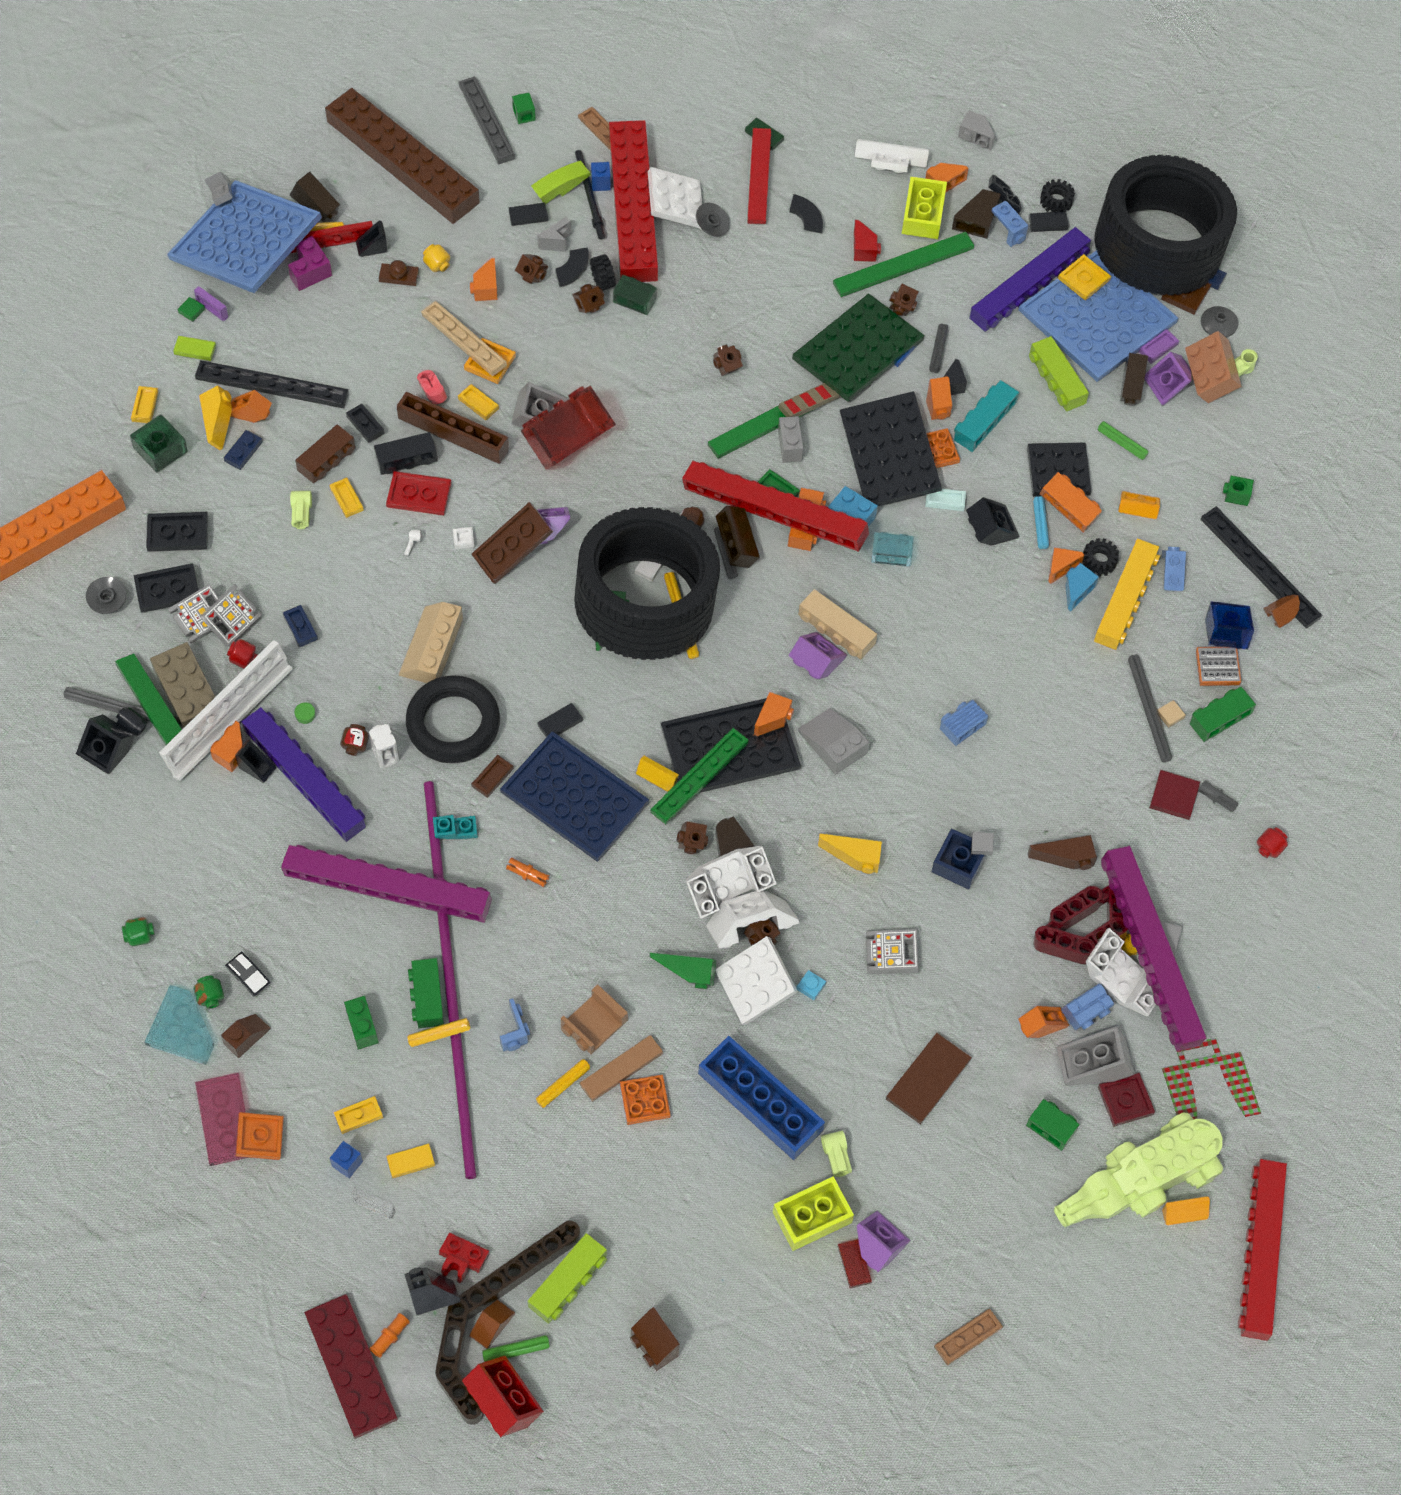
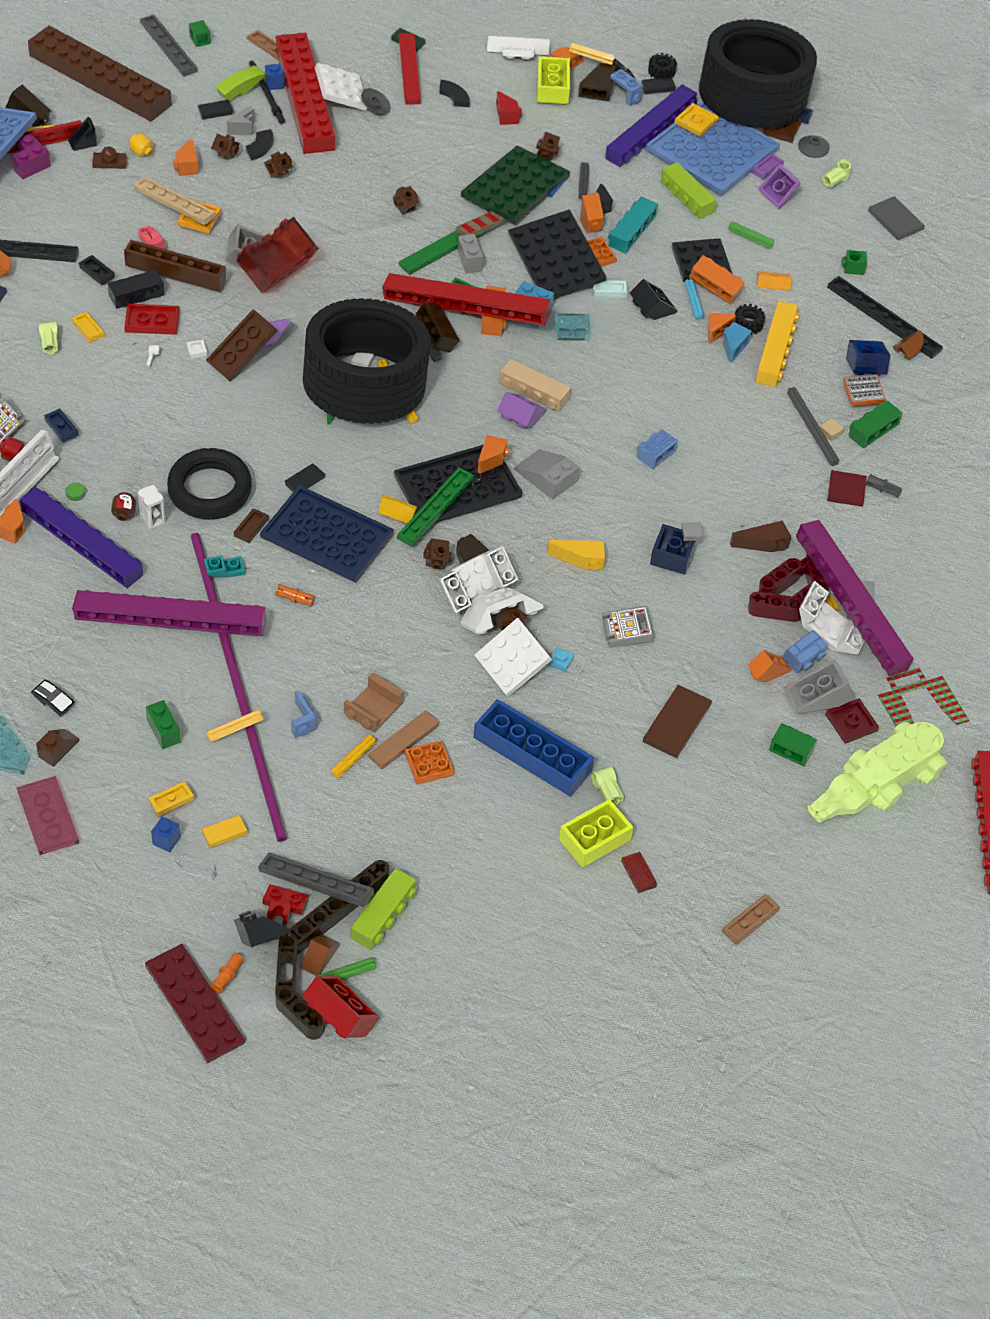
camera: 10 degrees left, 10 degrees down
green head [193,975,225,1009] -> none
black slope [235,740,277,783] -> none
orange tile [235,1112,283,1160] -> none
reddish brown brick [295,424,355,484] -> none
tan slope [399,602,463,683] -> none
green brick [408,958,444,1029] -> none
yellow tile [458,384,499,421] -> none
black tyre [590,254,616,291] -> none
clear green brick [613,275,657,315] -> none
reddish brown slope [630,1307,680,1371] -> none
green slope [649,953,716,989] -> none
green tile [833,232,974,297] -> none
medium lavender slope [857,1211,911,1272] -> none
light grey slope [958,110,995,150] -> none
dark brown slope [1120,352,1148,406] -> none
medium blue bracket [1162,547,1186,591] -> none
light orange slope [1162,1196,1210,1225] -> none
nougat brick [1185,331,1242,403] -> none
red head [1257,827,1288,858] -> none
none -> dark grey tile [258,853,374,908]
none -> yellow axle [569,43,615,65]
none -> dark grey tile [868,196,925,240]

